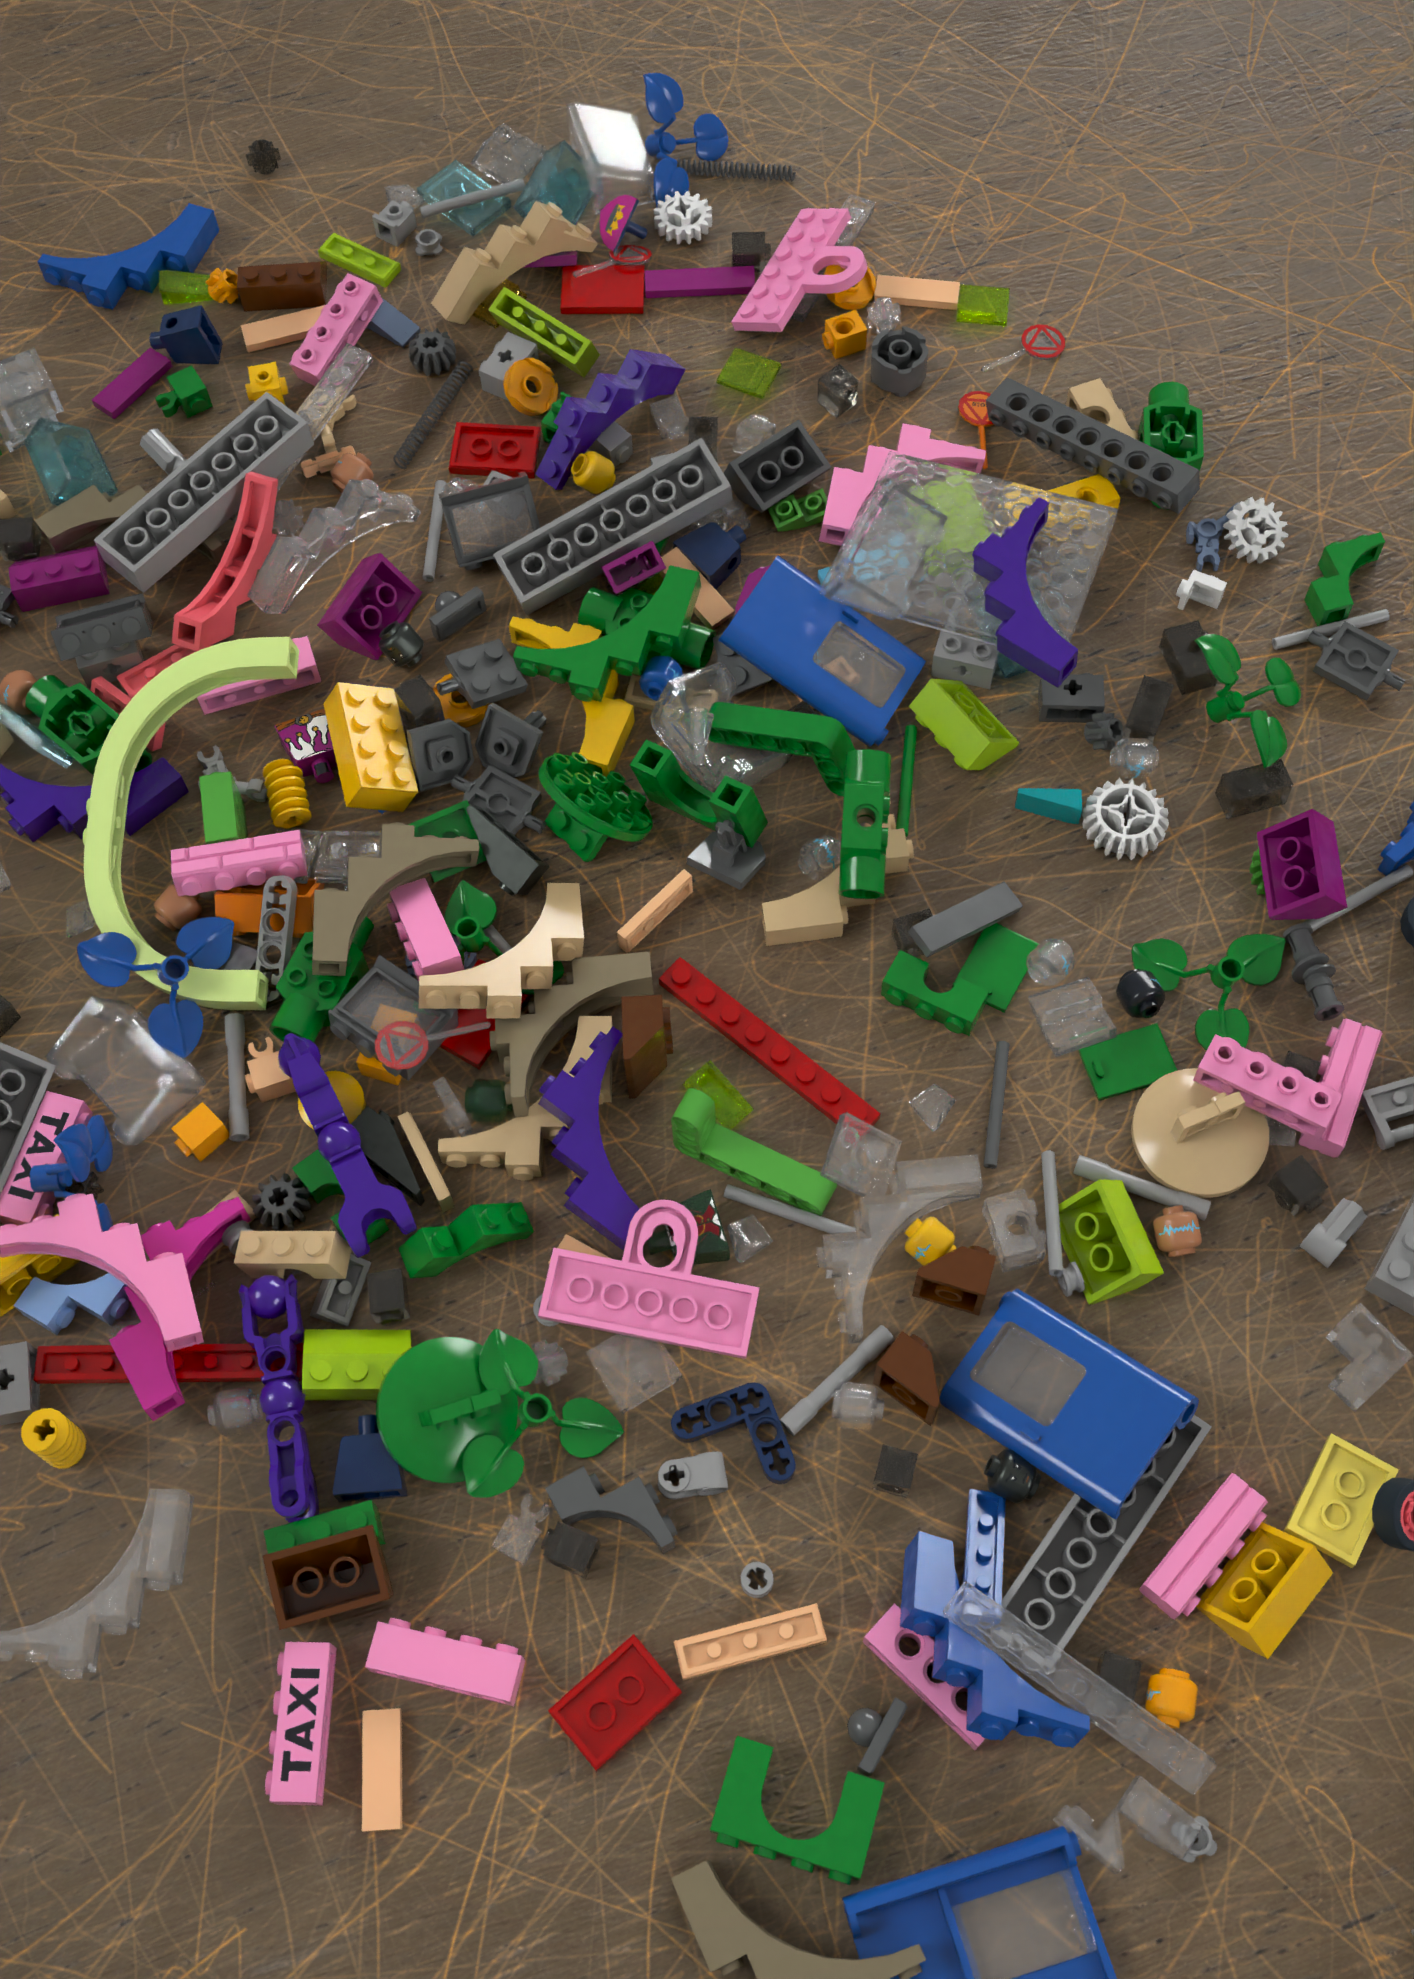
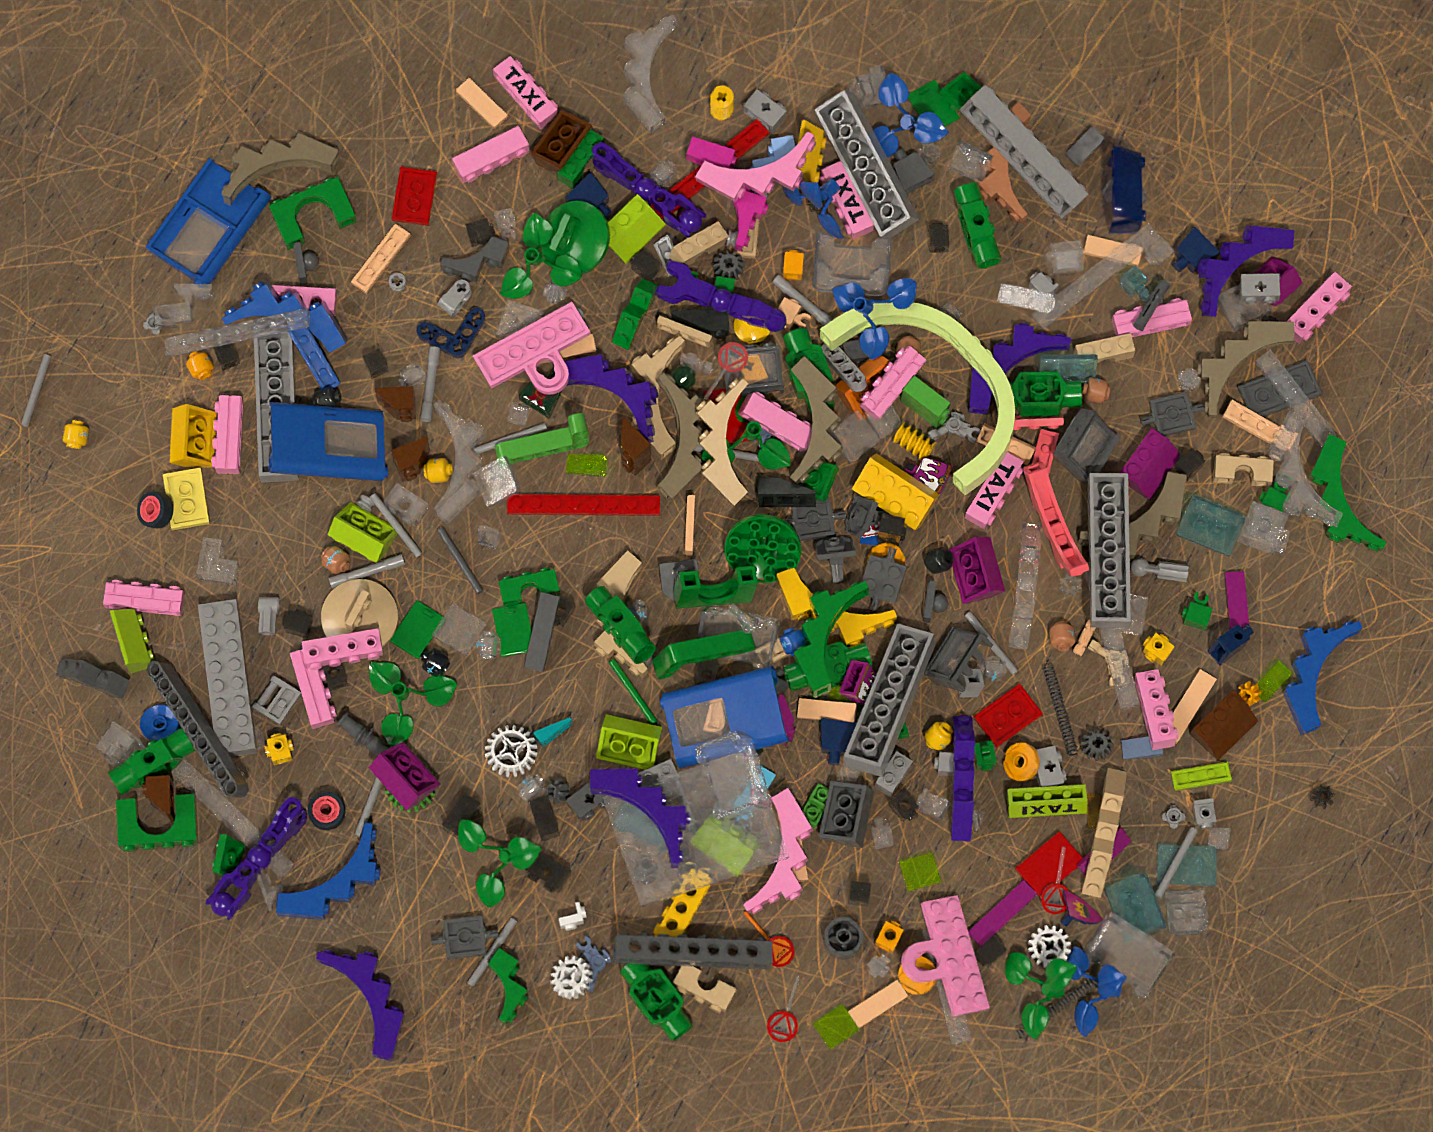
camera: 135 degrees right, 10 degrees up
none -> light nougat tile [976,423,1036,466]
none -> green plant [1005,952,1078,1040]

